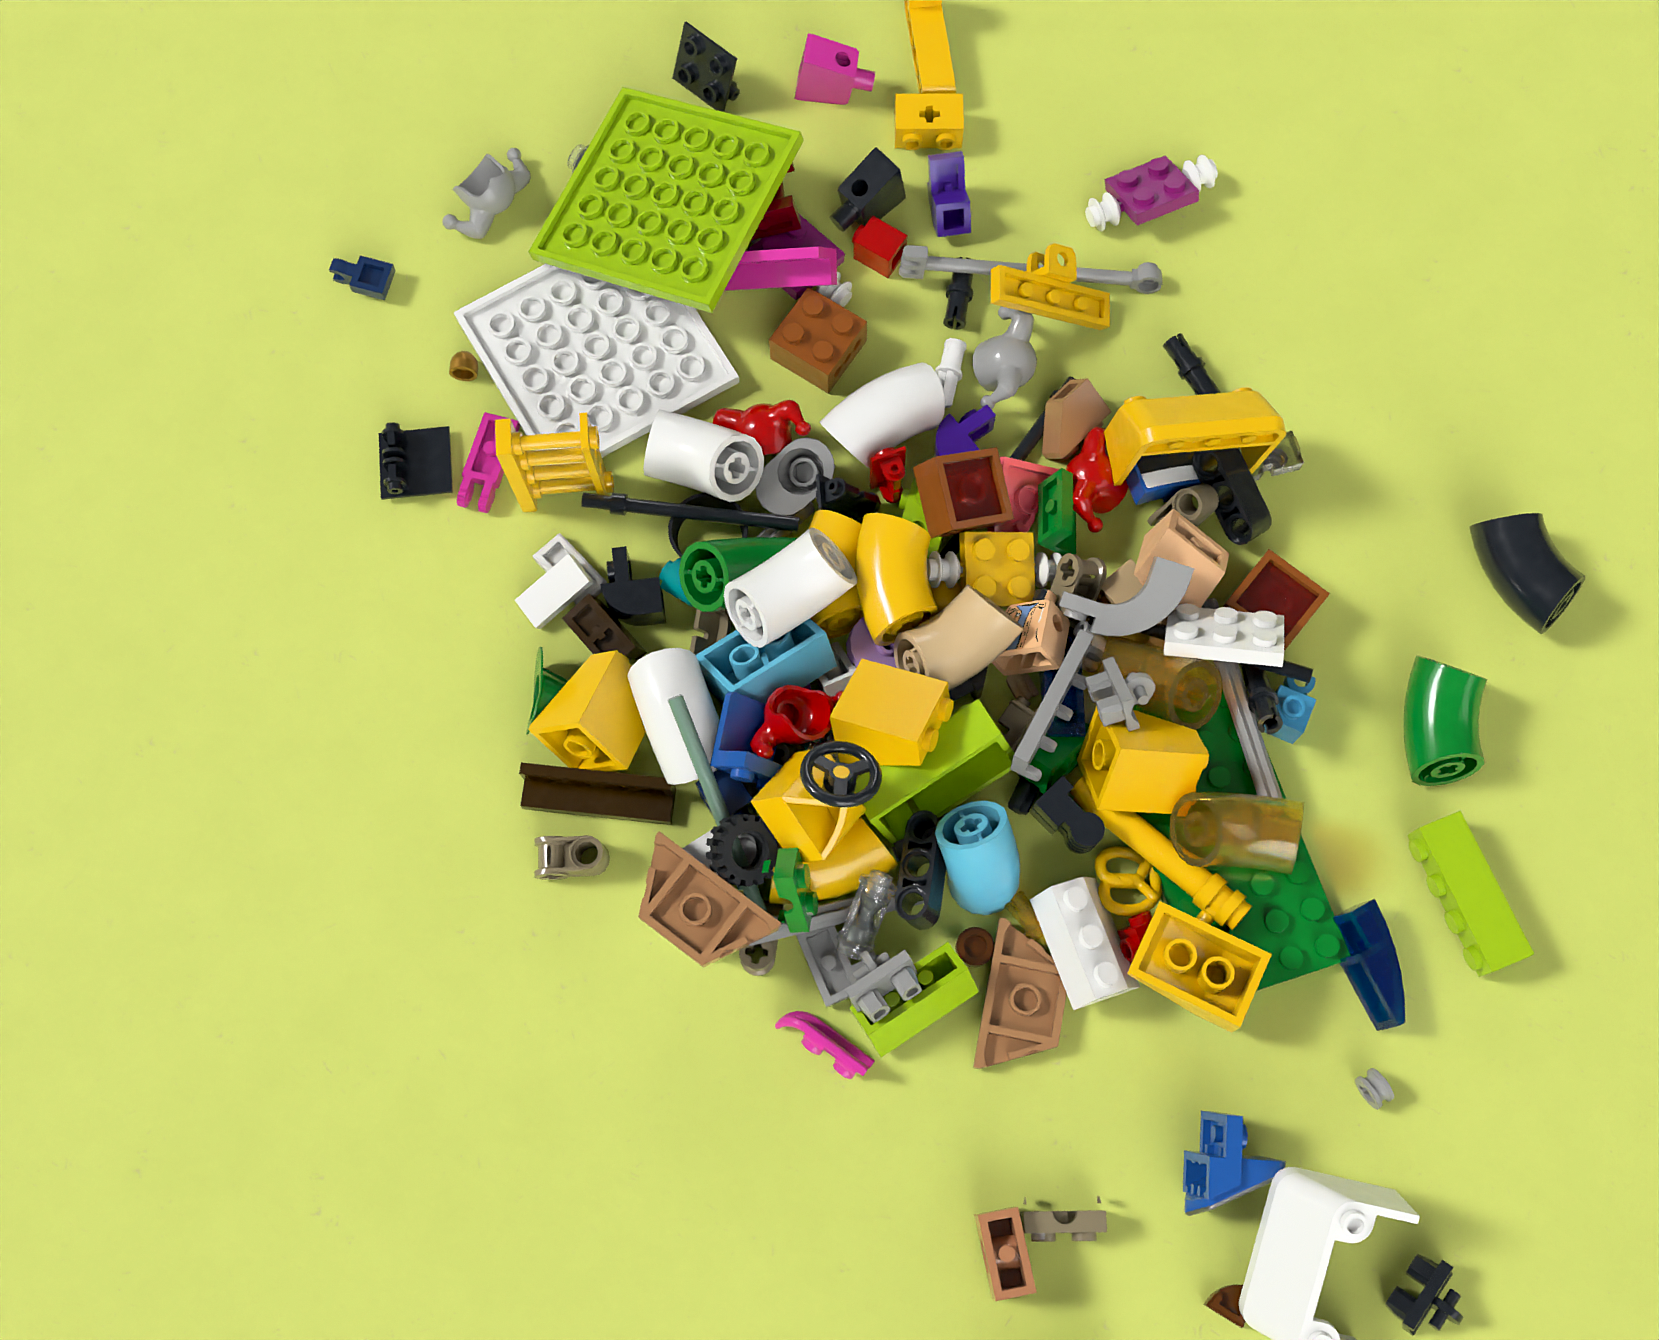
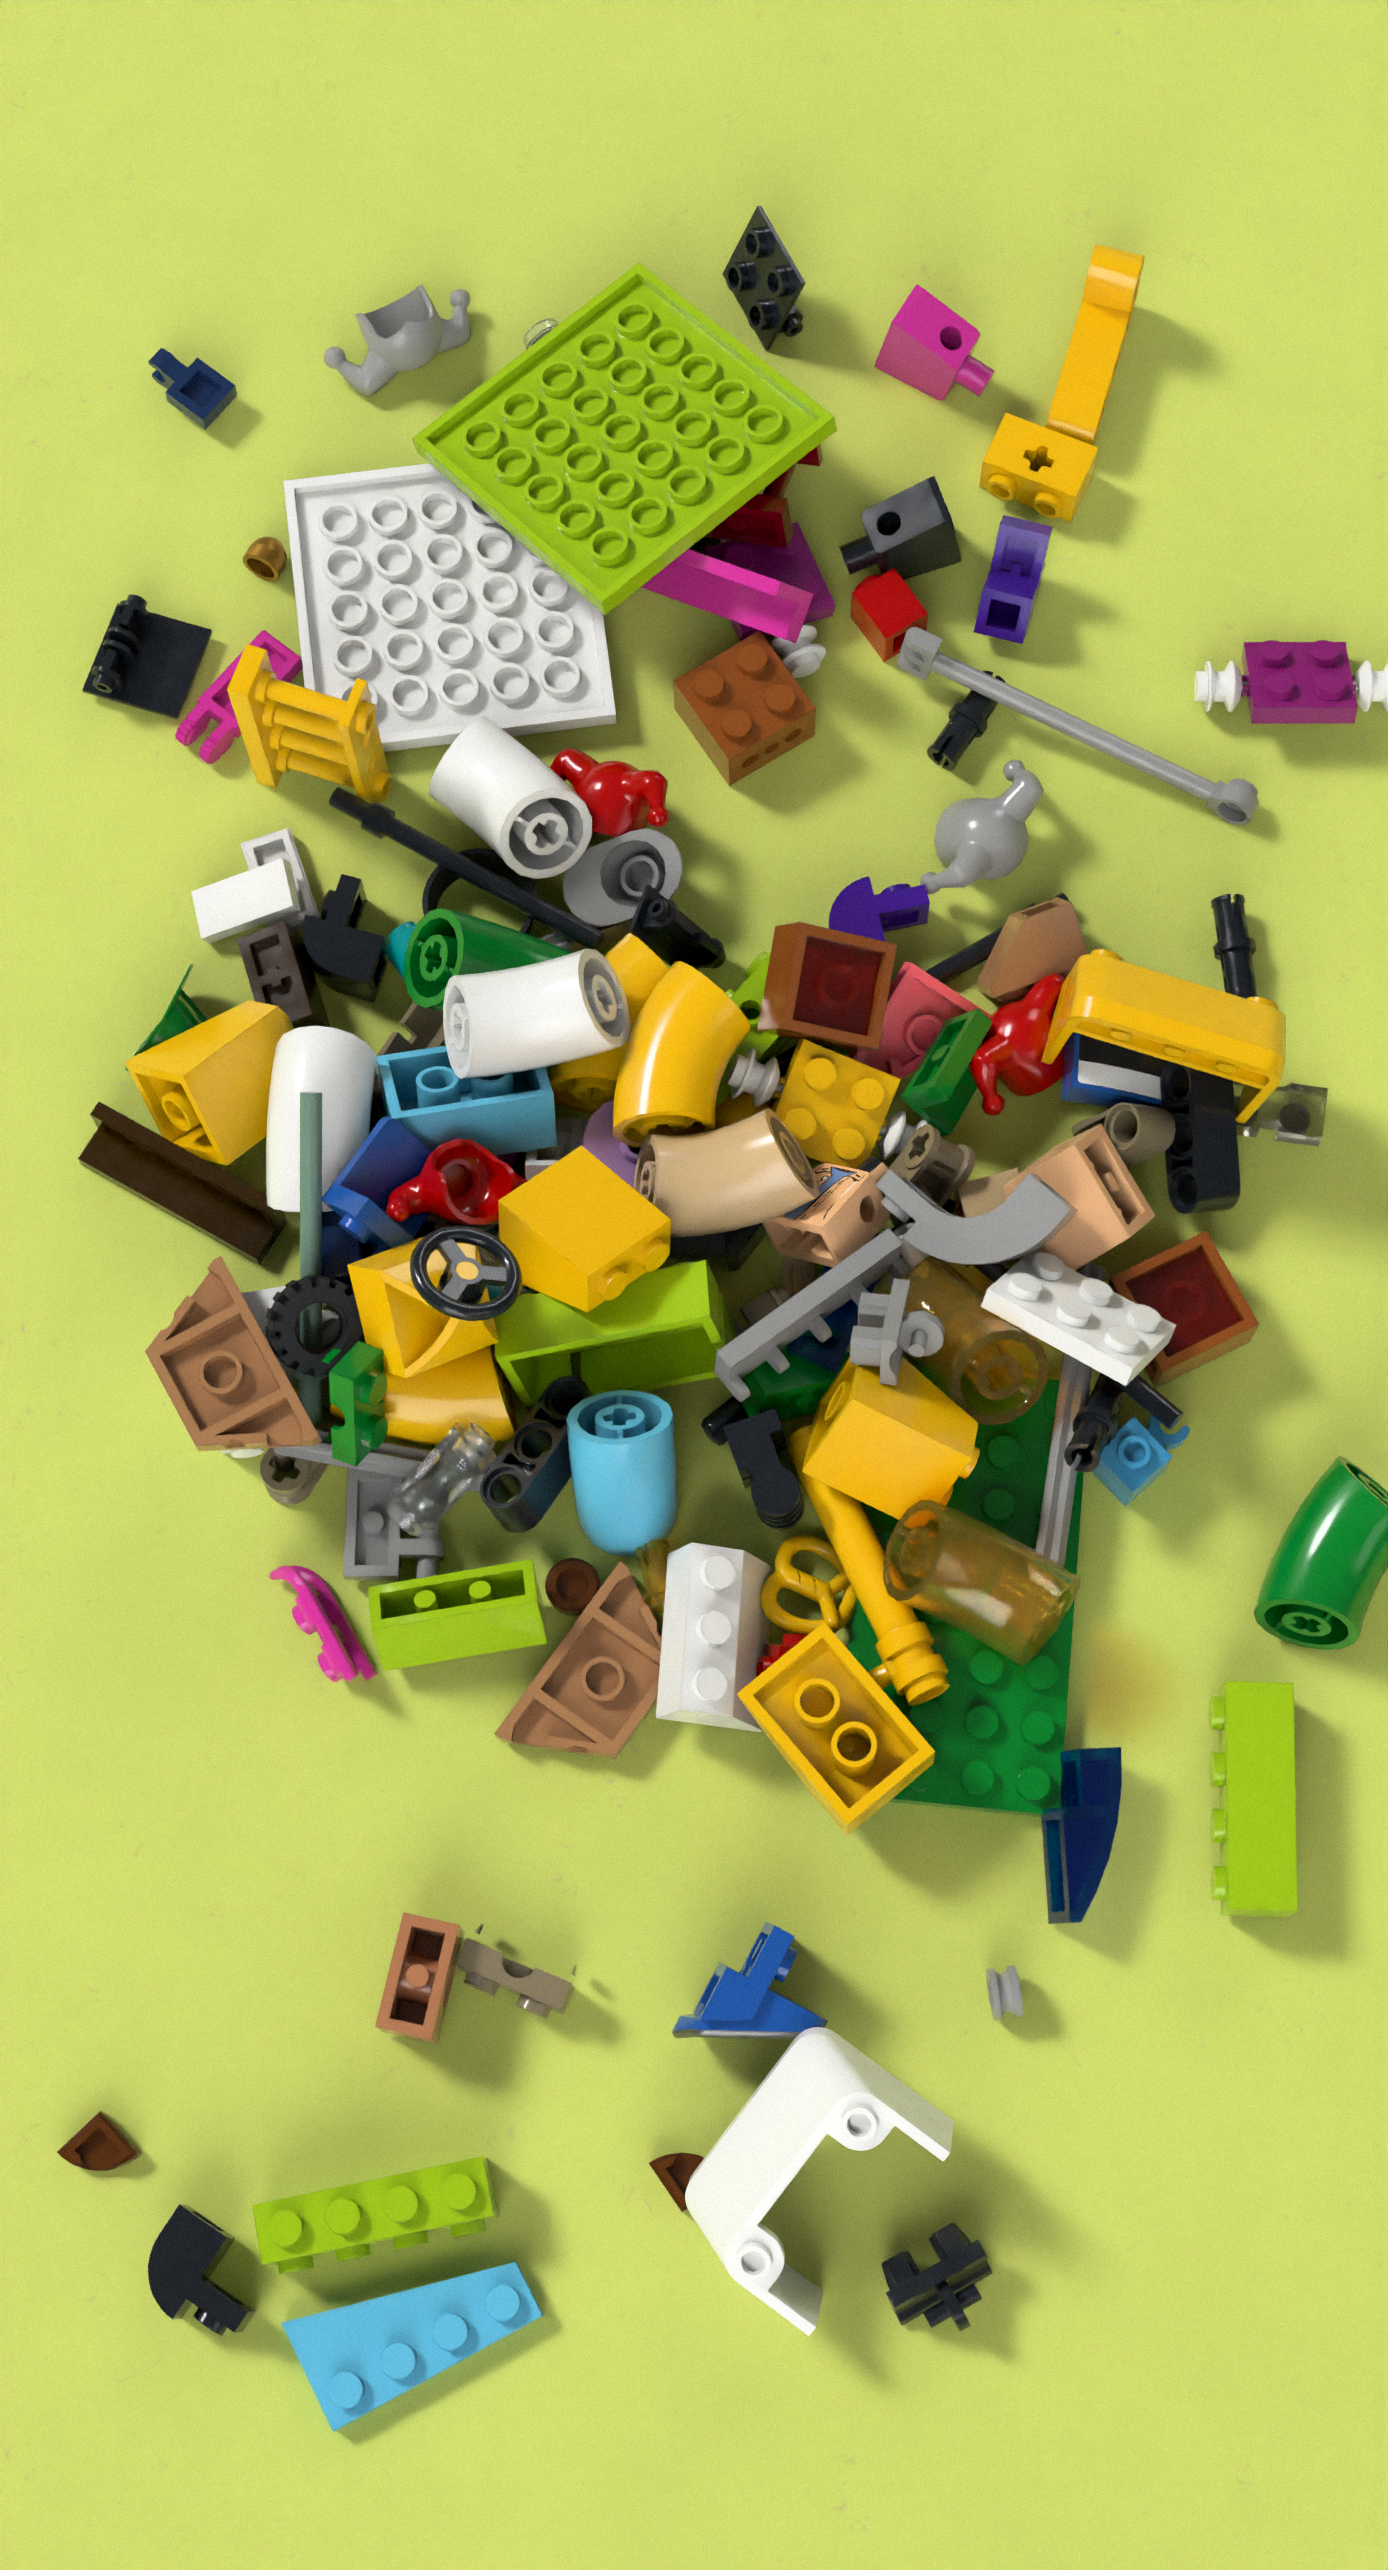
camera: 25 degrees right, 0 degrees up
dark tan piece [534,835,610,880] -> none
white brick [820,362,945,469] -> none
light grey hips [844,950,922,1022] -> none
red hinge [870,446,906,503] -> none
white axle [935,338,967,408] -> none
yellow plate [991,243,1110,330] -> none

